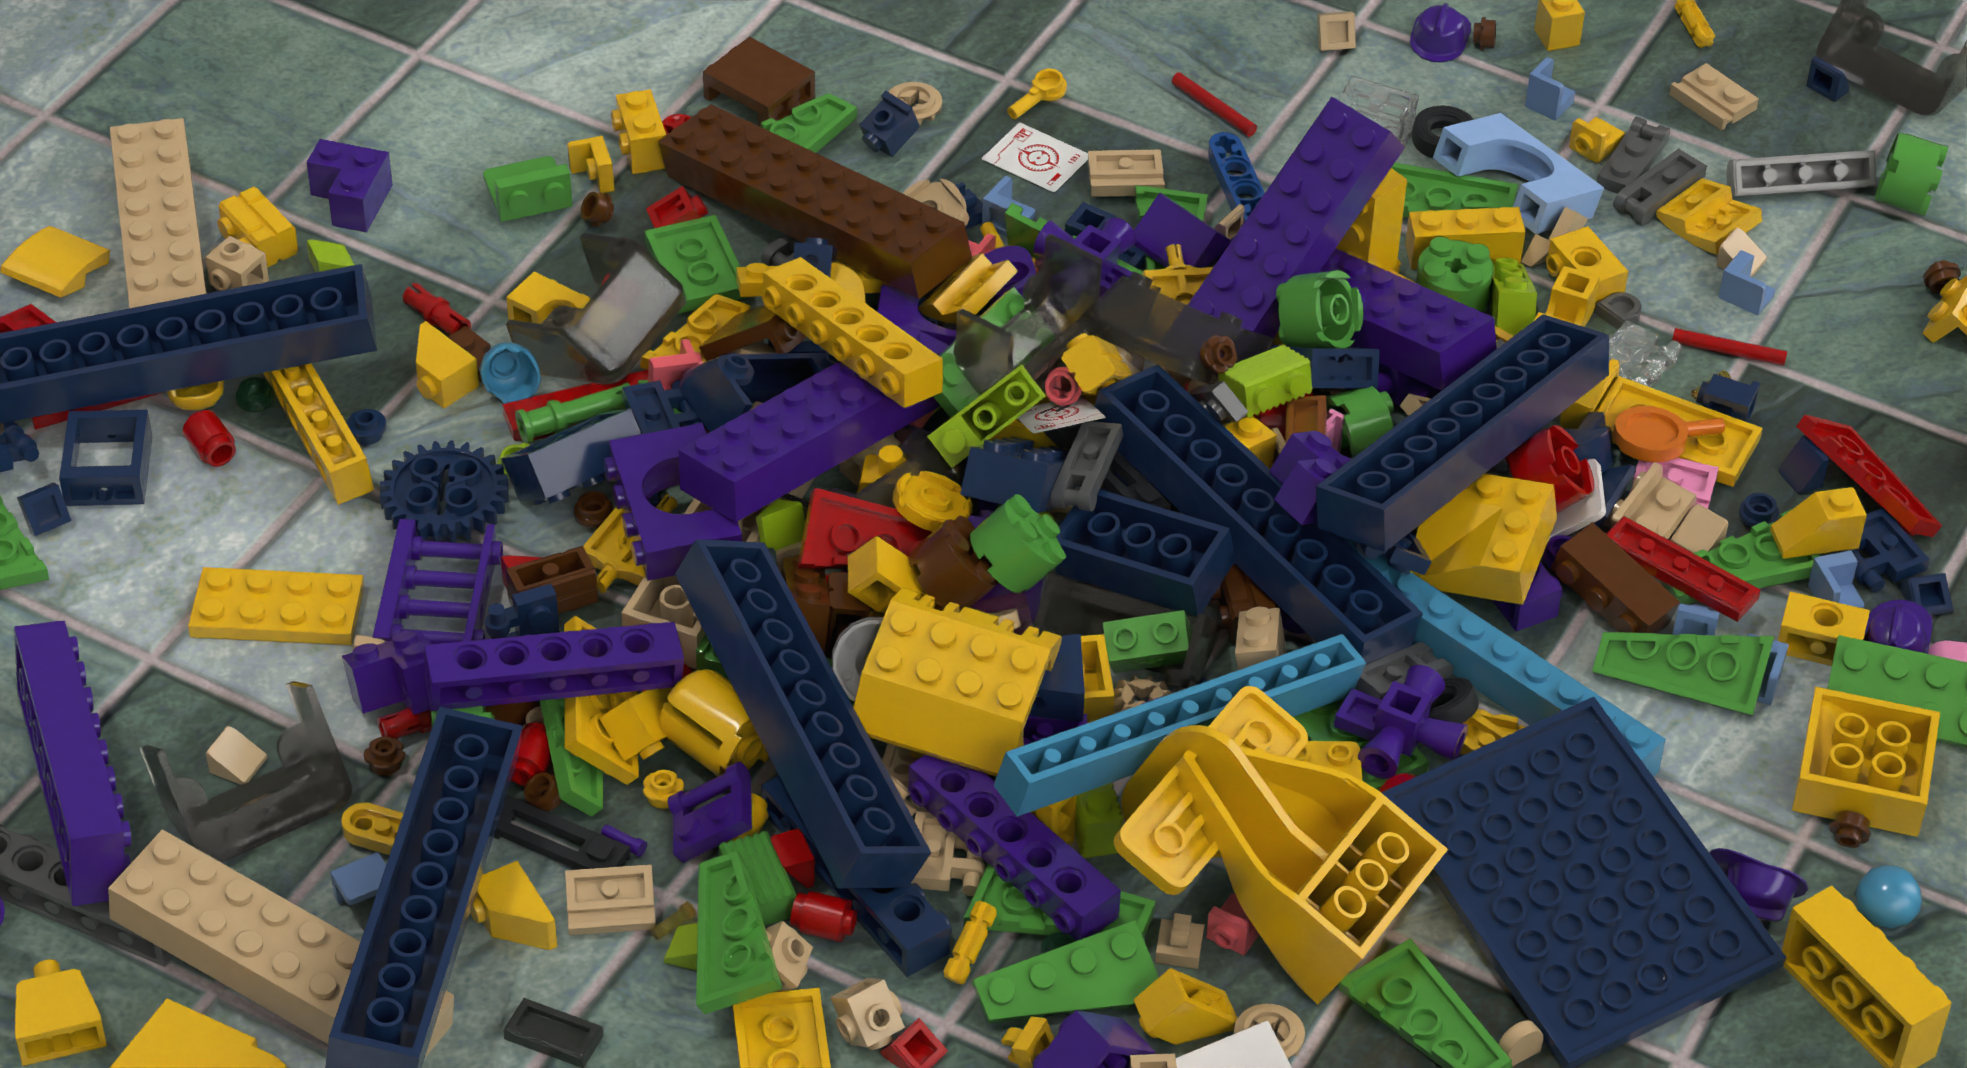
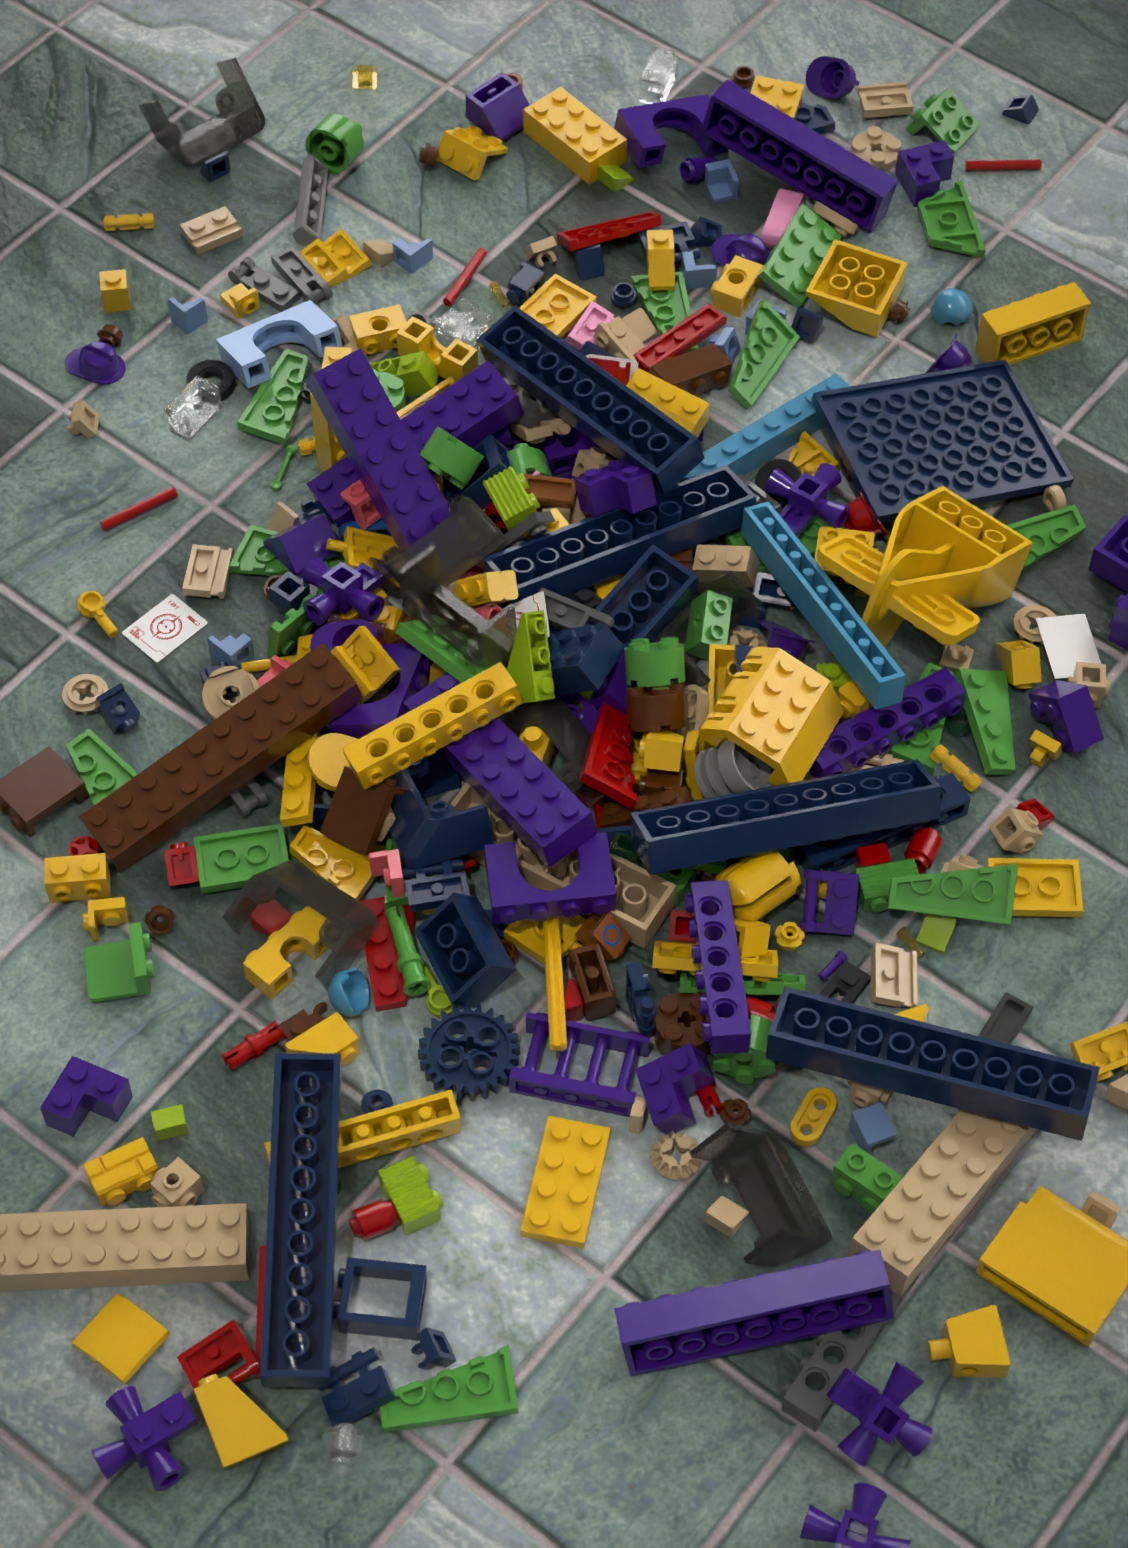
camera: 80 degrees left, 10 degrees up
dark blue bracket [793,238,837,278] -> none
yellow tile [892,471,973,532] -> none
reddish brown plate [1200,335,1237,374] -> none
blue beam [1208,132,1265,224] -> none
orange piece [1612,406,1725,462] -> none
none -> lime brick [377,1155,444,1236]
none -> tan tile [524,236,557,269]
none -> yellow axle [543,917,567,1052]
none -> dark orange brick [575,912,631,960]
none -> tan gear [650,1130,702,1180]
none -> dark blue tile [791,307,824,343]
none -> bright green bracket [831,1144,903,1214]

